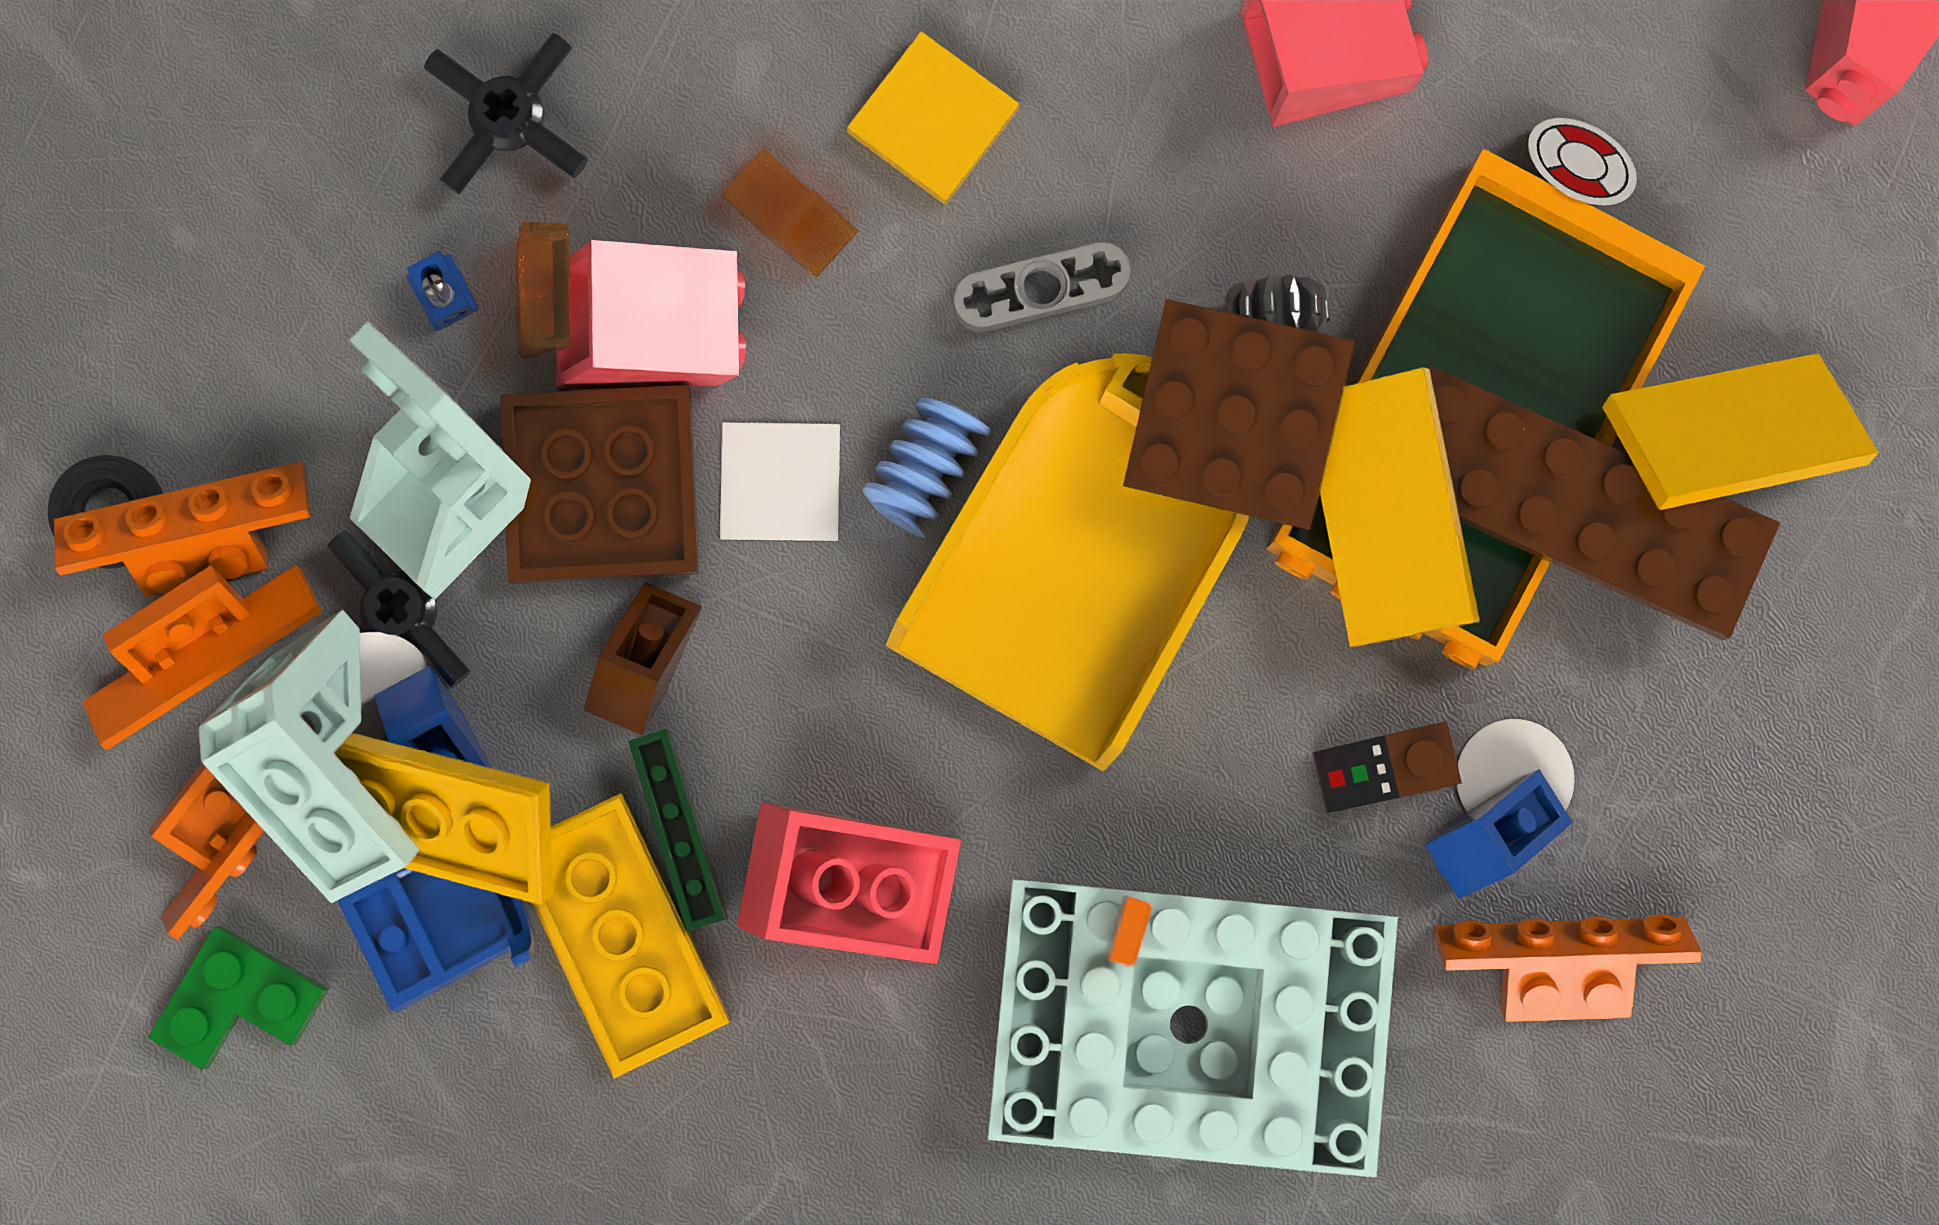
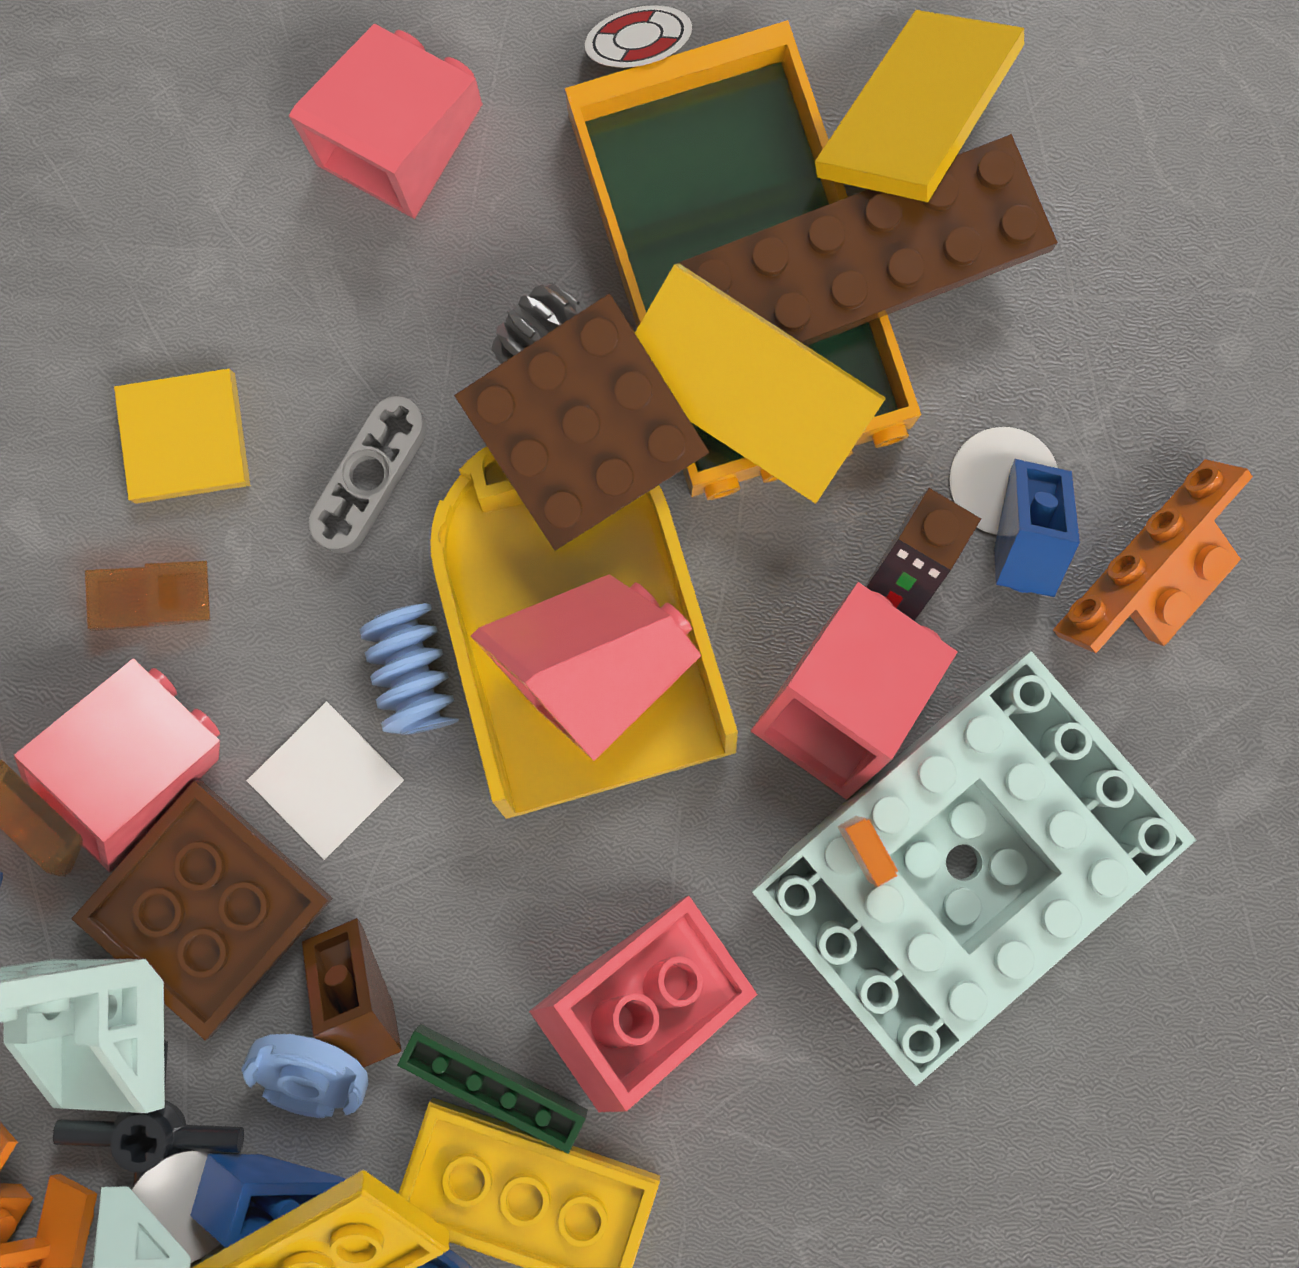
camera: 35 degrees left, 0 degrees up
none -> light blue tile [241,1034,368,1118]
none -> coral slope [471,574,701,761]
none -> coral slope [751,582,958,800]

